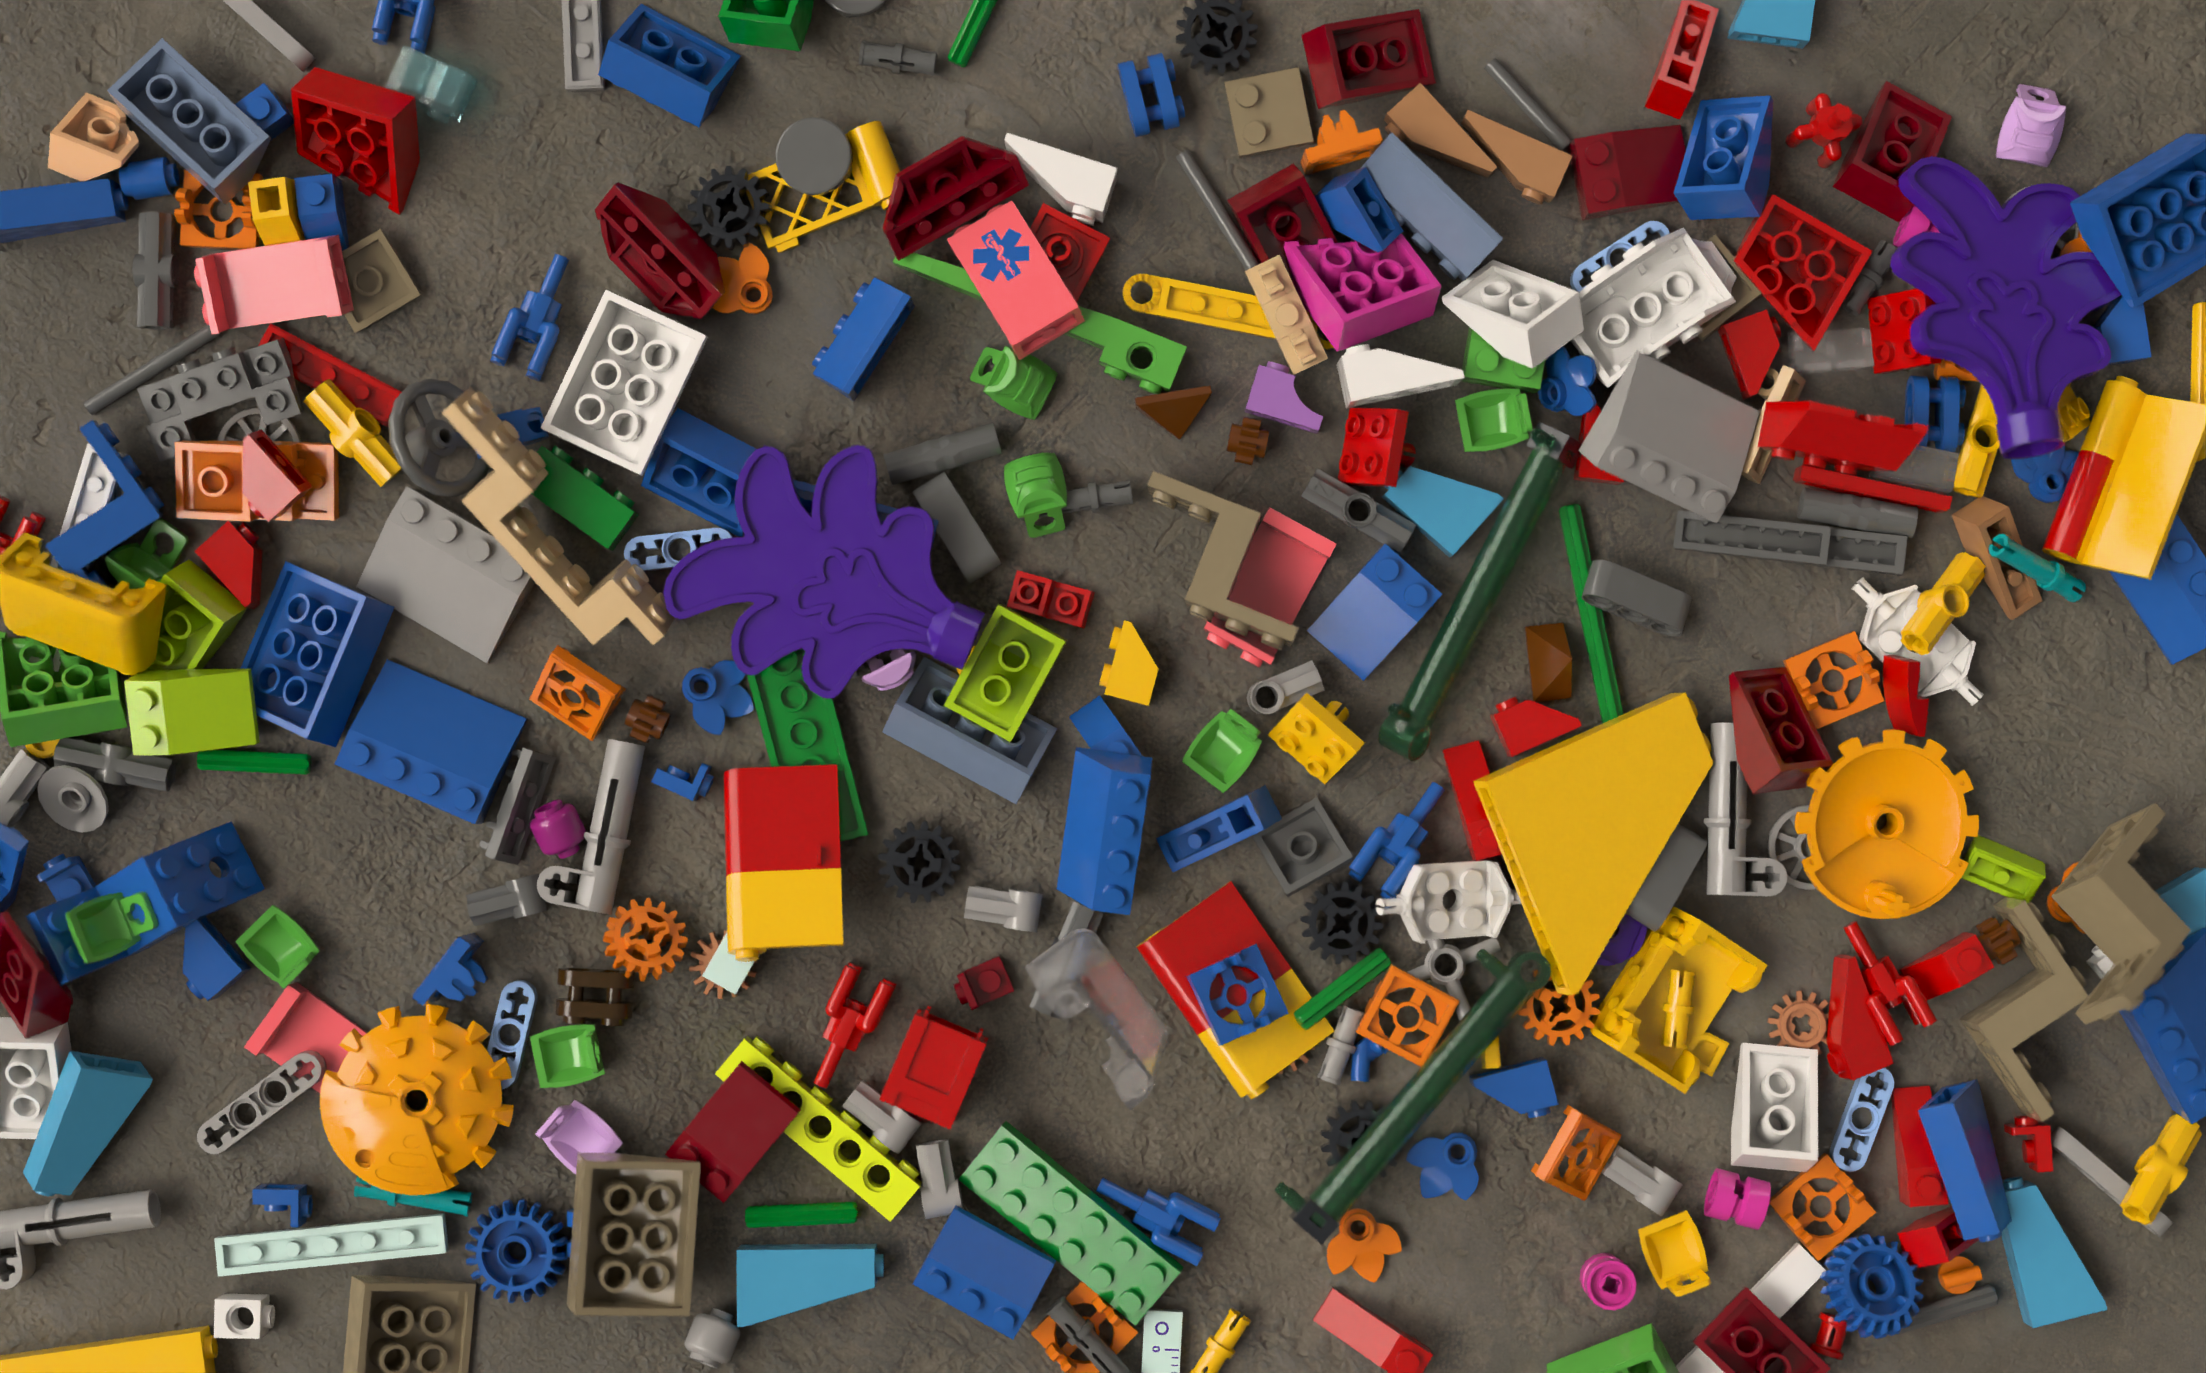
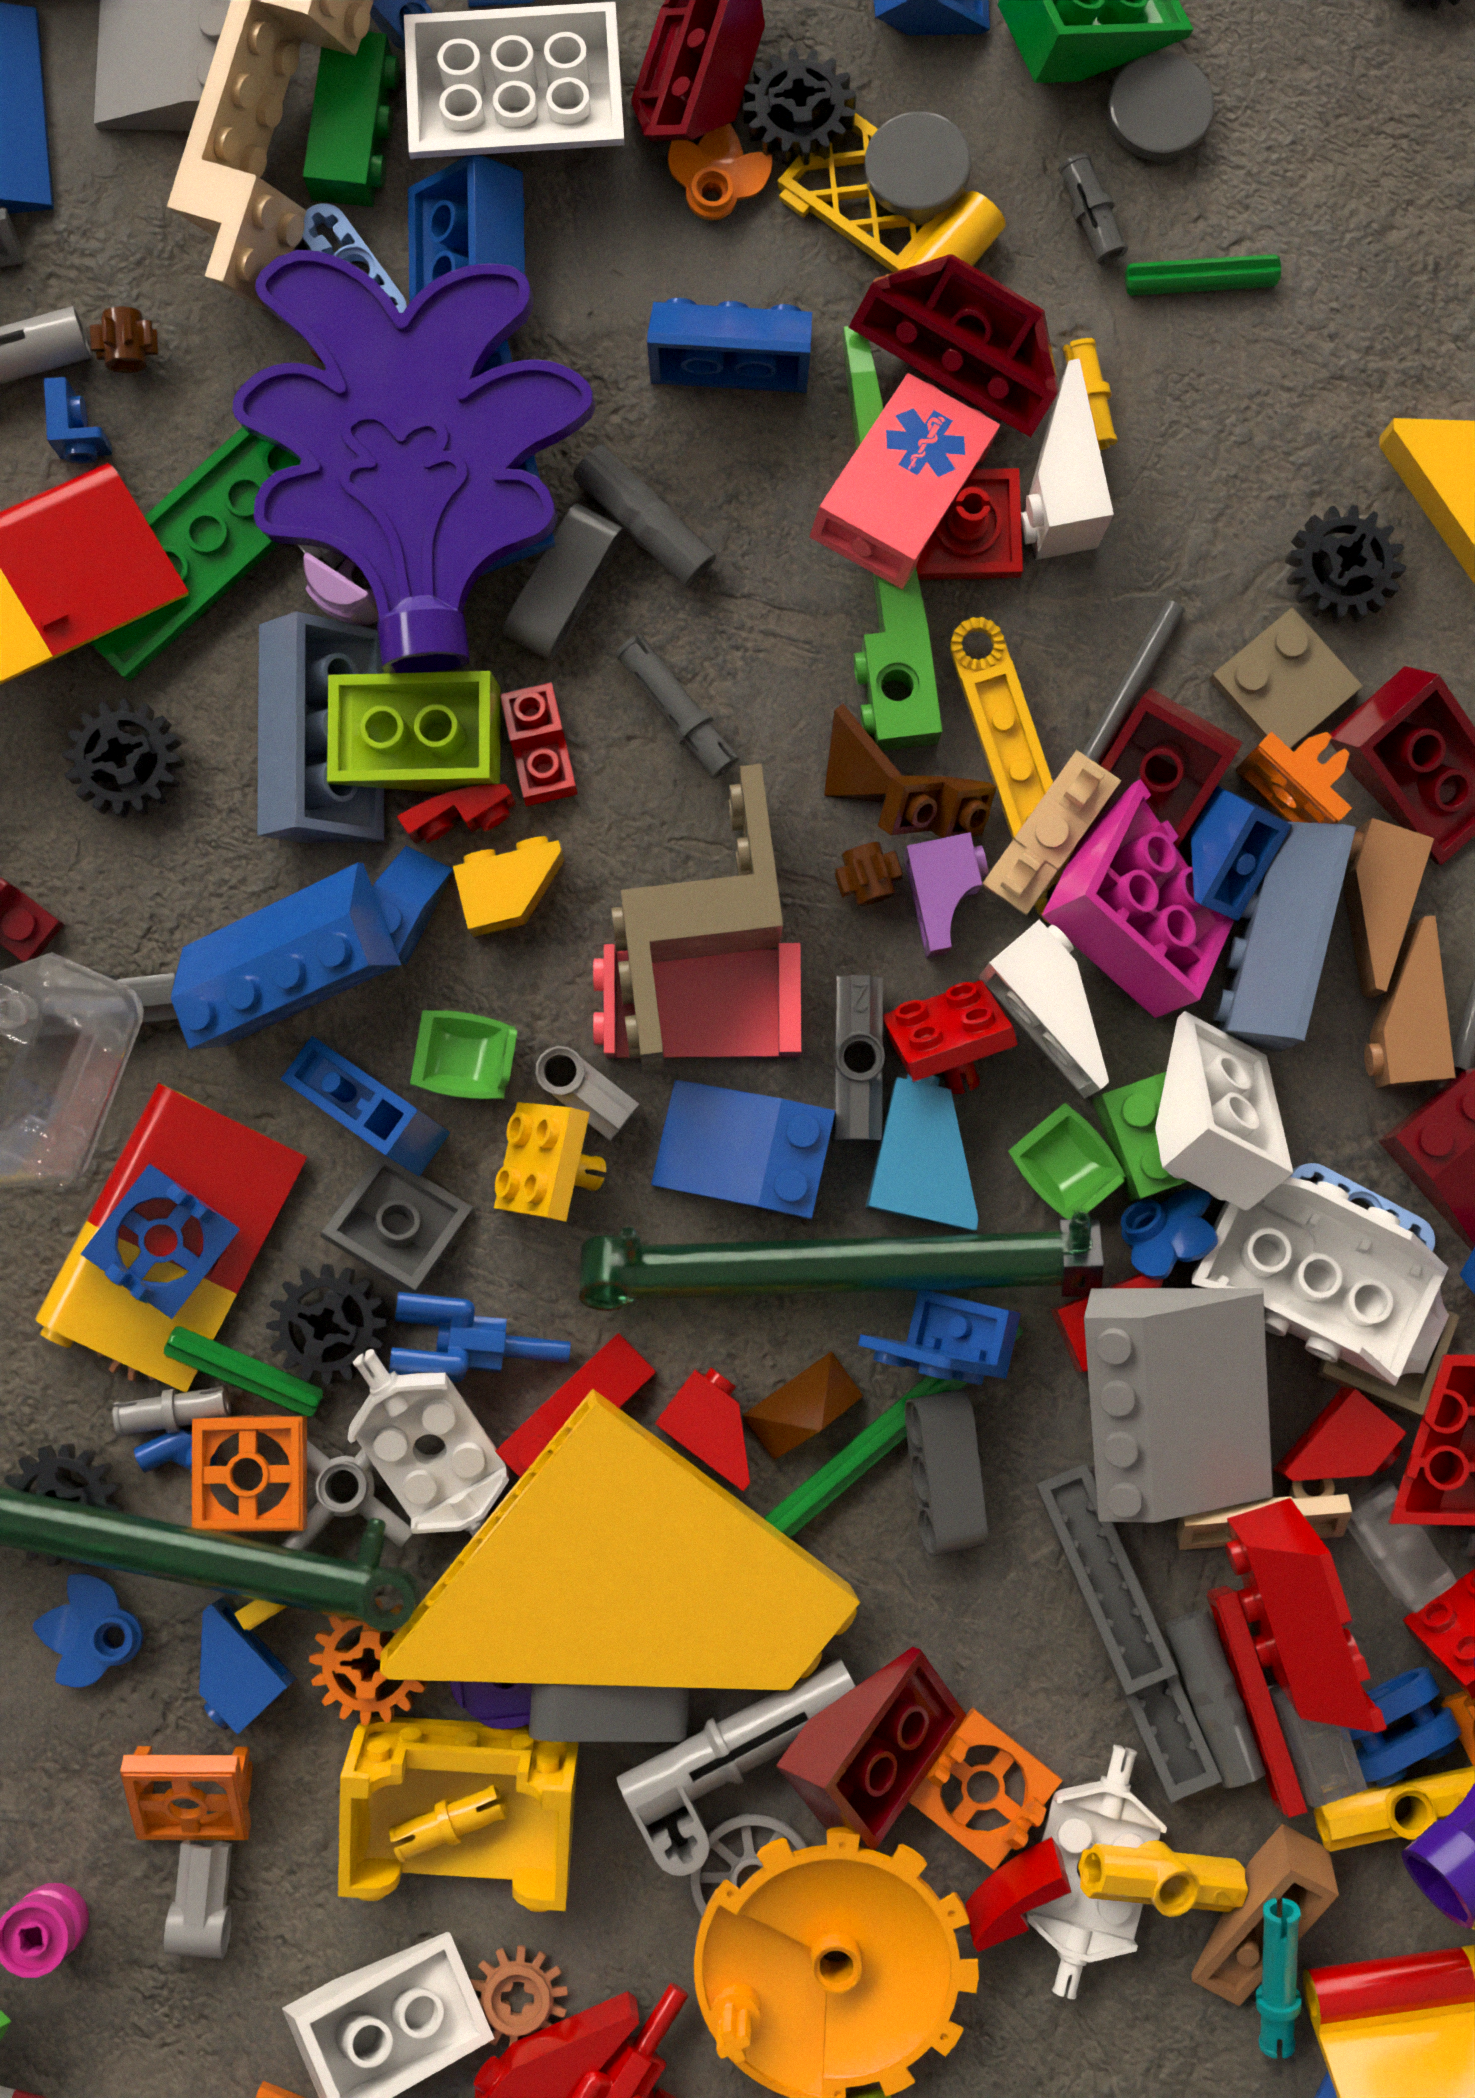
camera: 60 degrees right, 5 degrees down
orange piece [529,646,626,741] -> none
blue plate [682,660,754,735] -> none
light grey piece [964,886,1043,932] -> none
bright green piece [970,346,1057,420] -> none
bright green piece [1004,453,1067,538] -> none
blue brick [1117,53,1185,138] -> none
yellow piece [1638,1210,1711,1297] -> none
yellow tile [1687,1032,1729,1077] -> none
dark pink wheel [1704,1168,1771,1230] -> none
blue plate [2011,444,2079,503] -> none
none -> red slope [397,784,516,844]
none -> blue bracket [858,1288,1021,1385]
none -> reddish brown slope [878,775,997,838]
none -> yellow pin [1062,338,1118,450]

